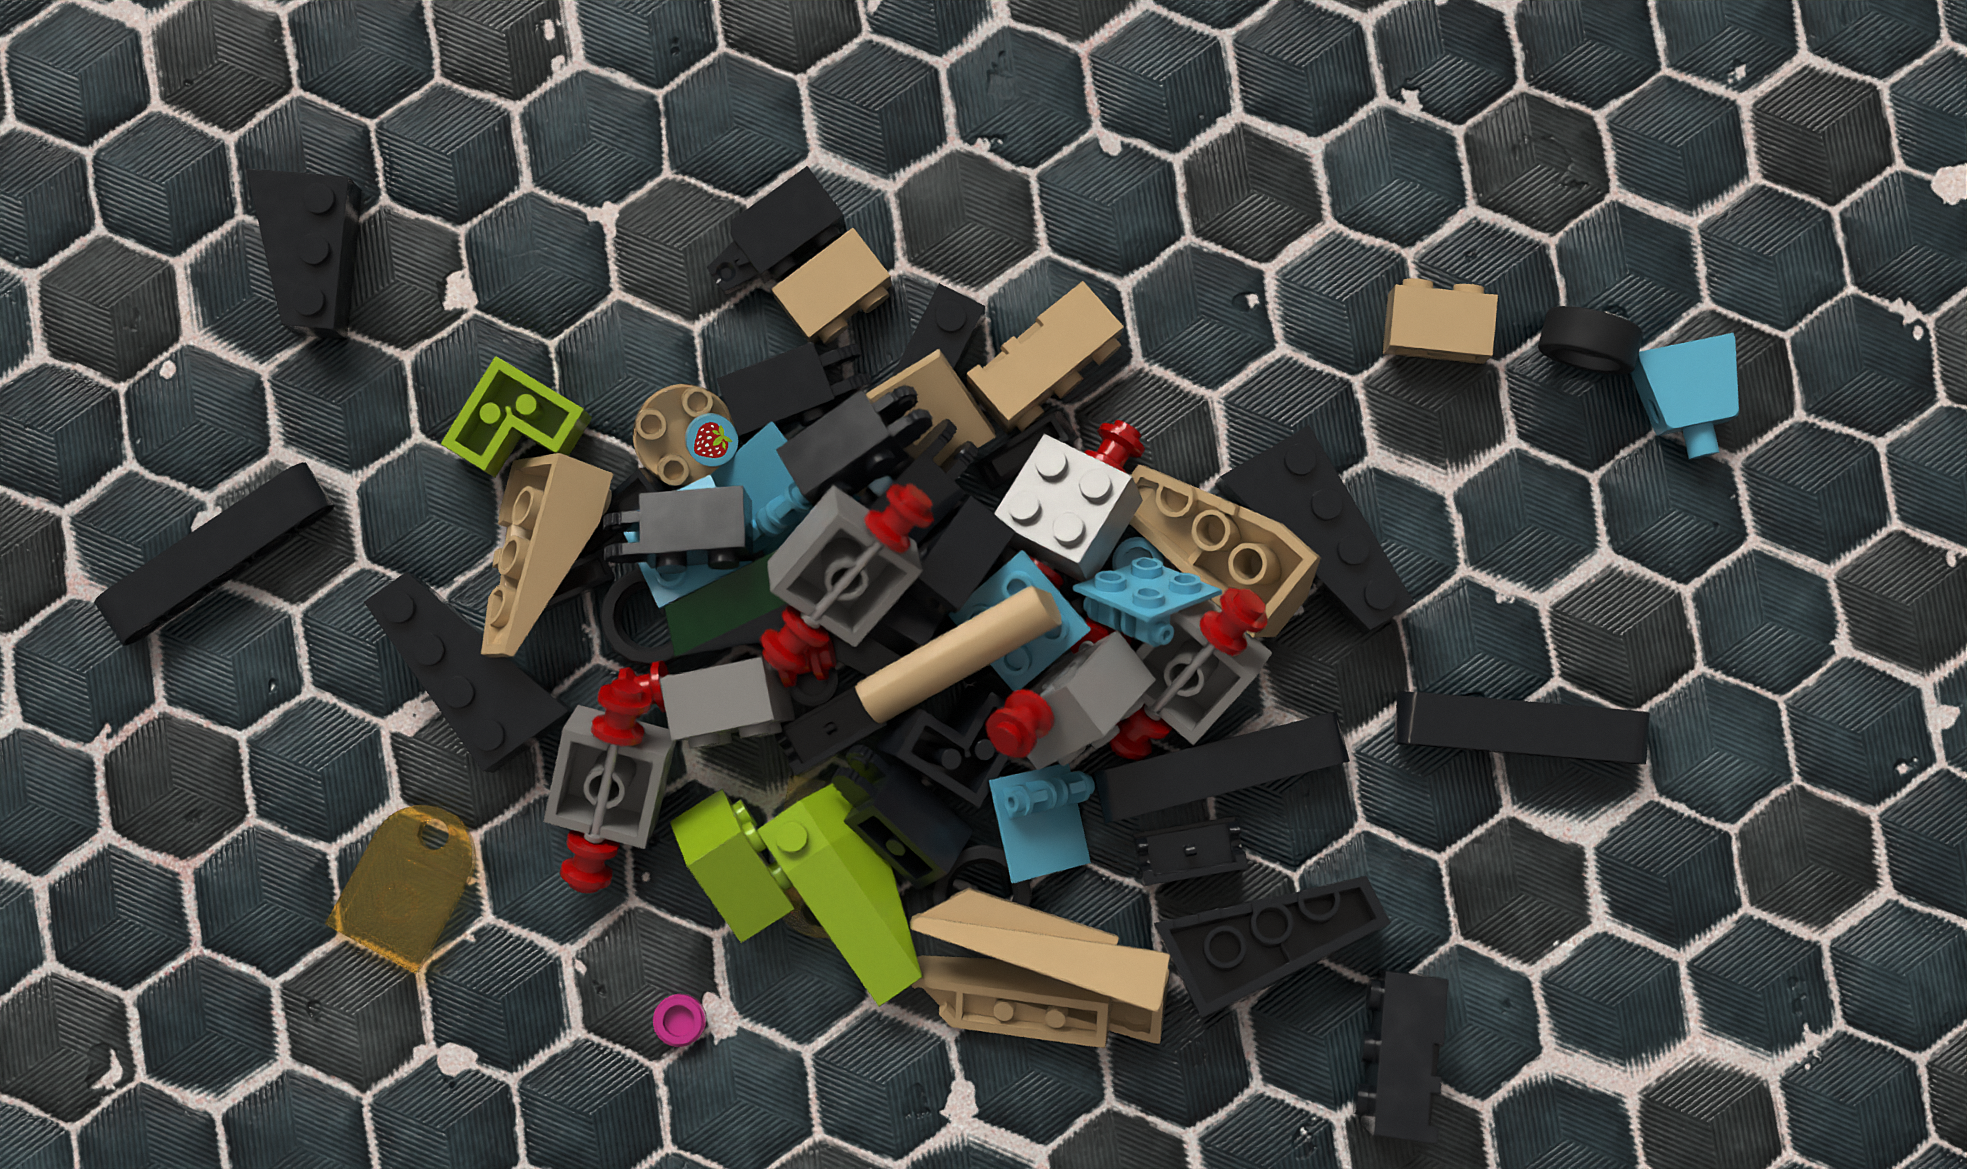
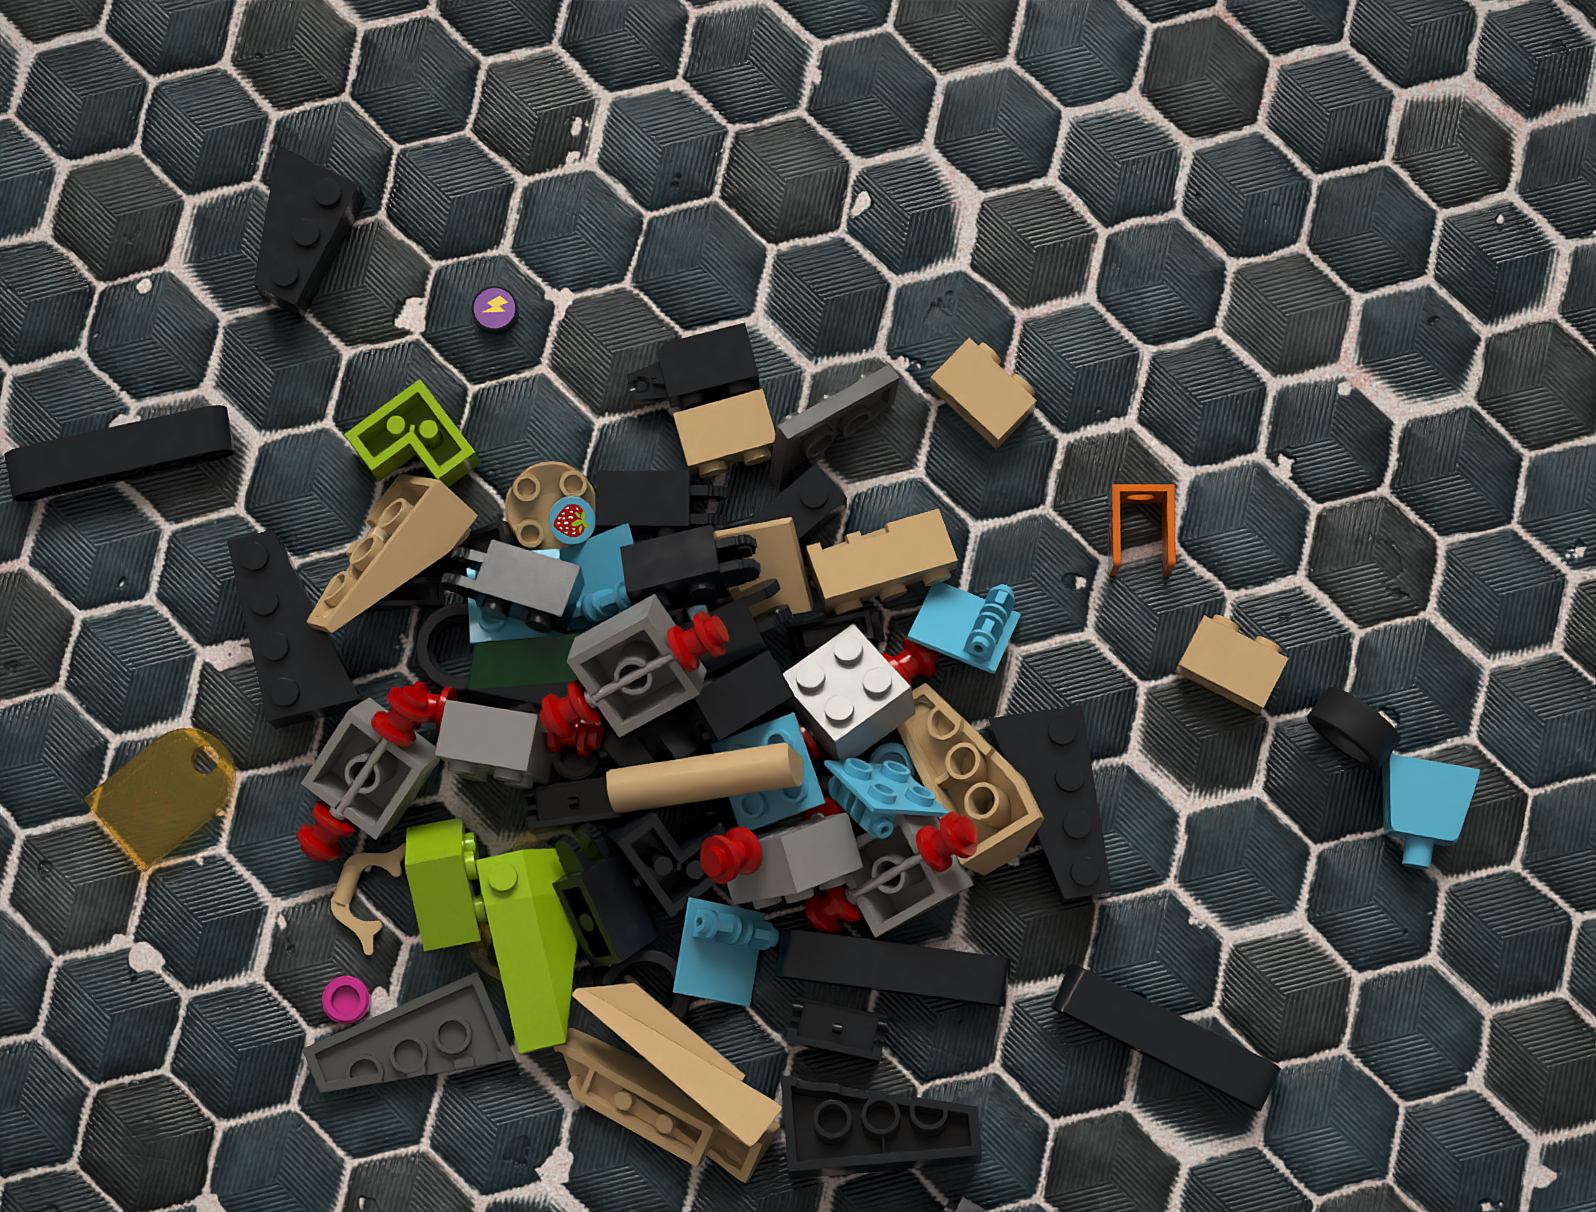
camera: 25 degrees right, 5 degrees down
none -> dark grey wing [302,971,516,1094]
none -> tan helmet [331,843,406,956]
none -> medium lavender tile [472,286,519,334]
none -> dark grey wing [768,365,900,491]
none -> medium azure hinge [907,582,1021,674]
none -> tan brick [929,338,1037,449]
none -> orange piece [1107,484,1176,575]

